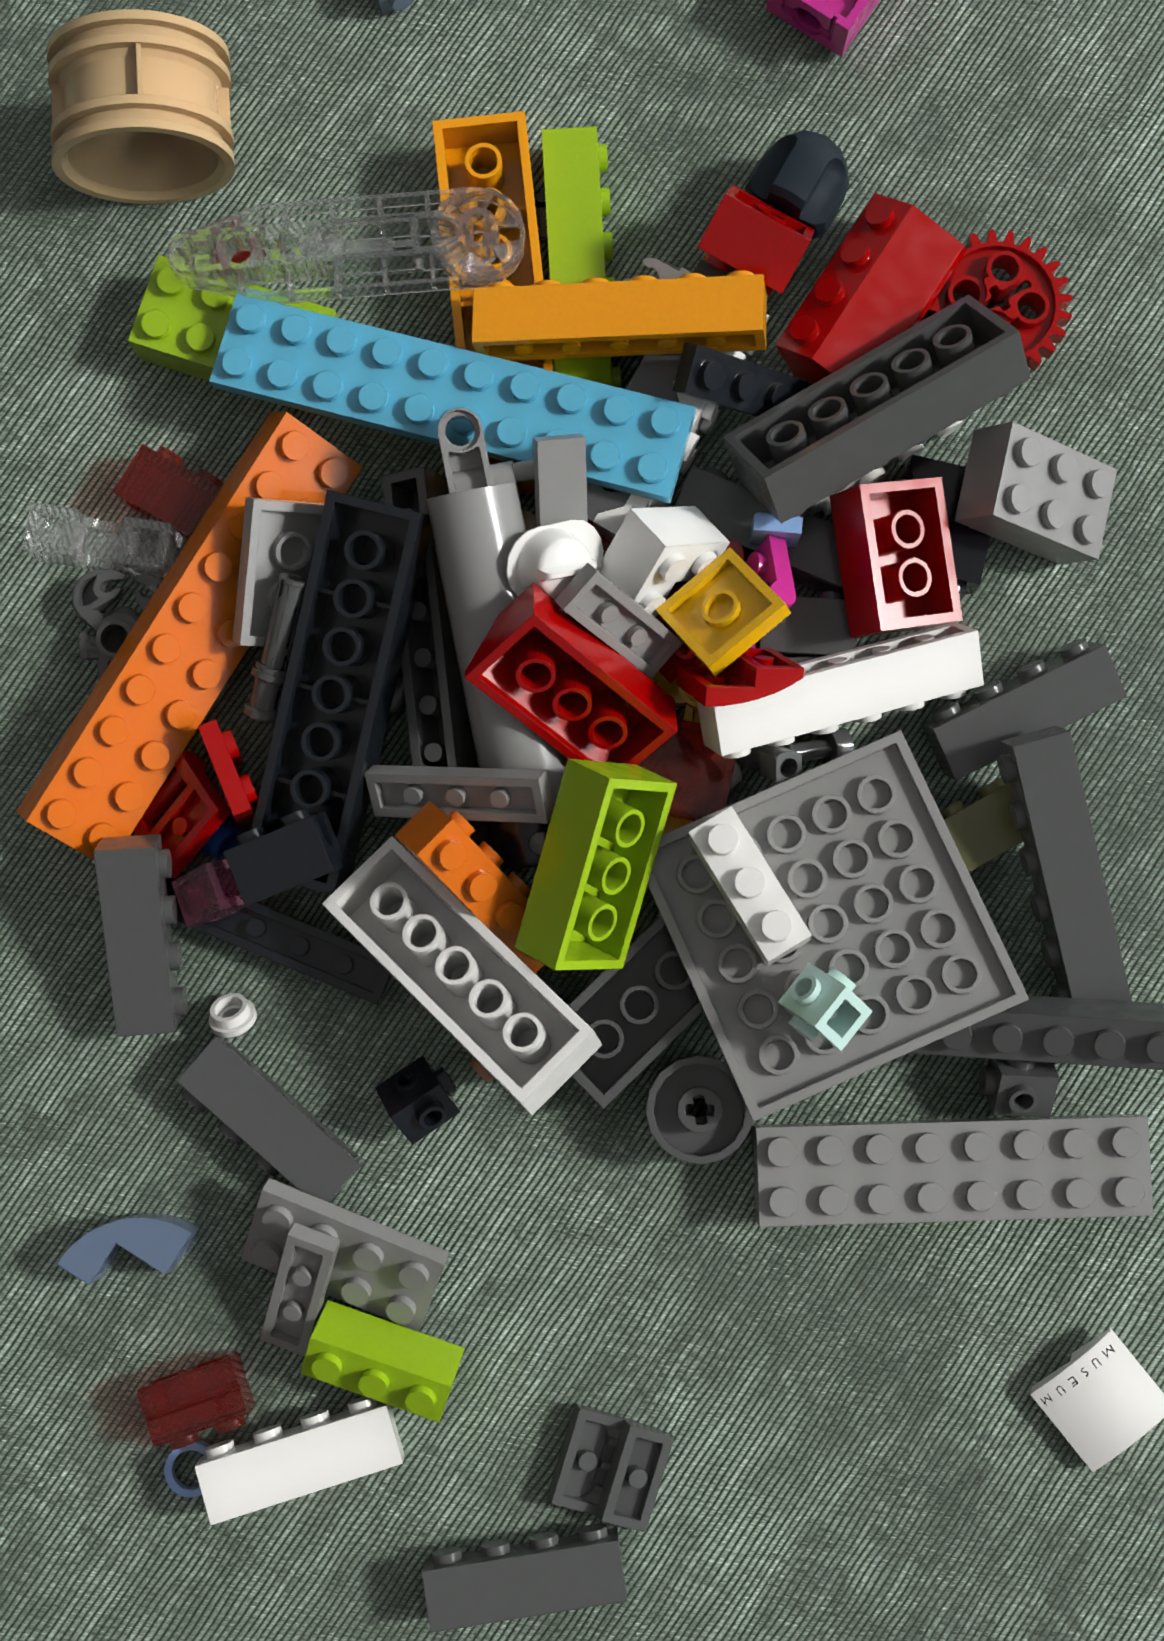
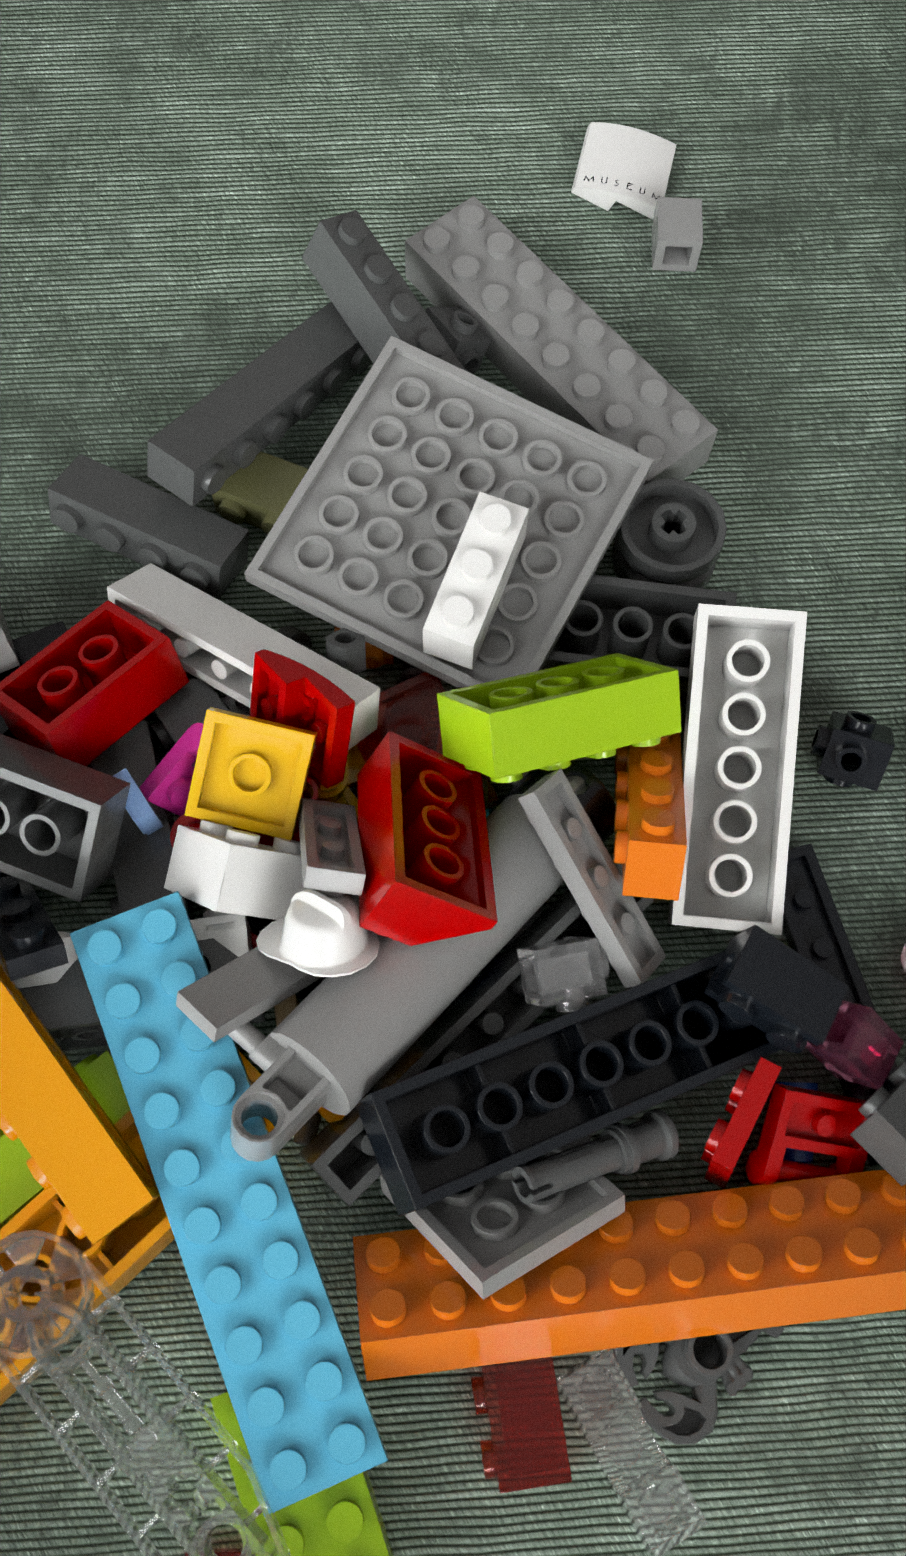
camera: 135 degrees left, 15 degrees down
light aqua brick [778,963,872,1051] -> none
none -> clear brick [517,936,610,1012]
none -> light grey brick [651,197,703,272]

